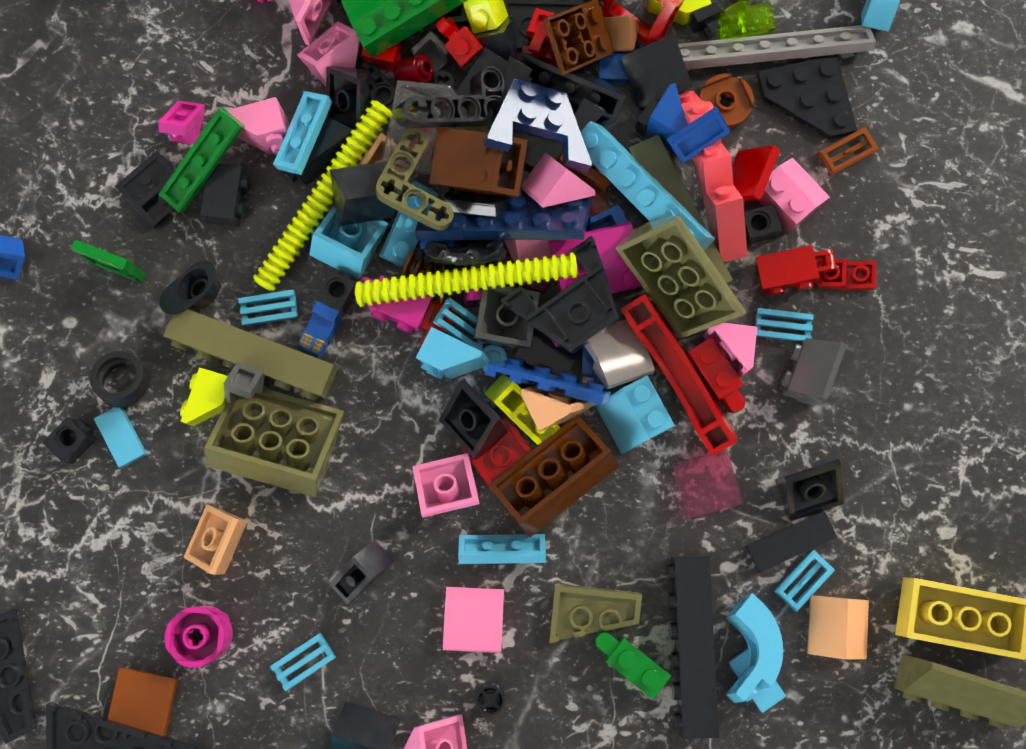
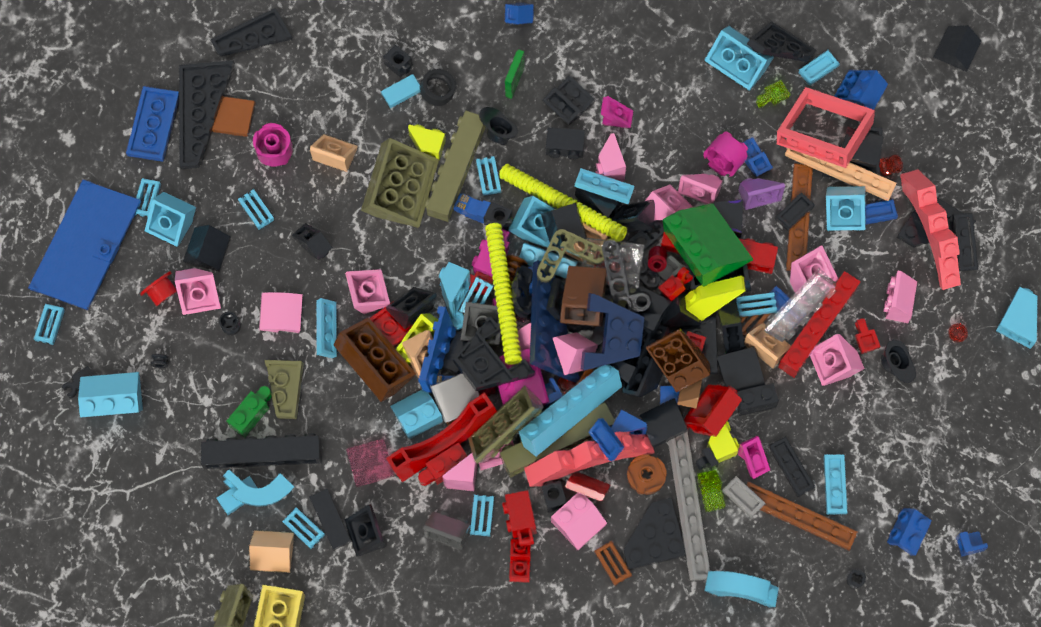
camera: 90 degrees right, 10 degrees down
green tile [158,107,245,213] -> none
dark grey panel [224,362,264,404] -> none

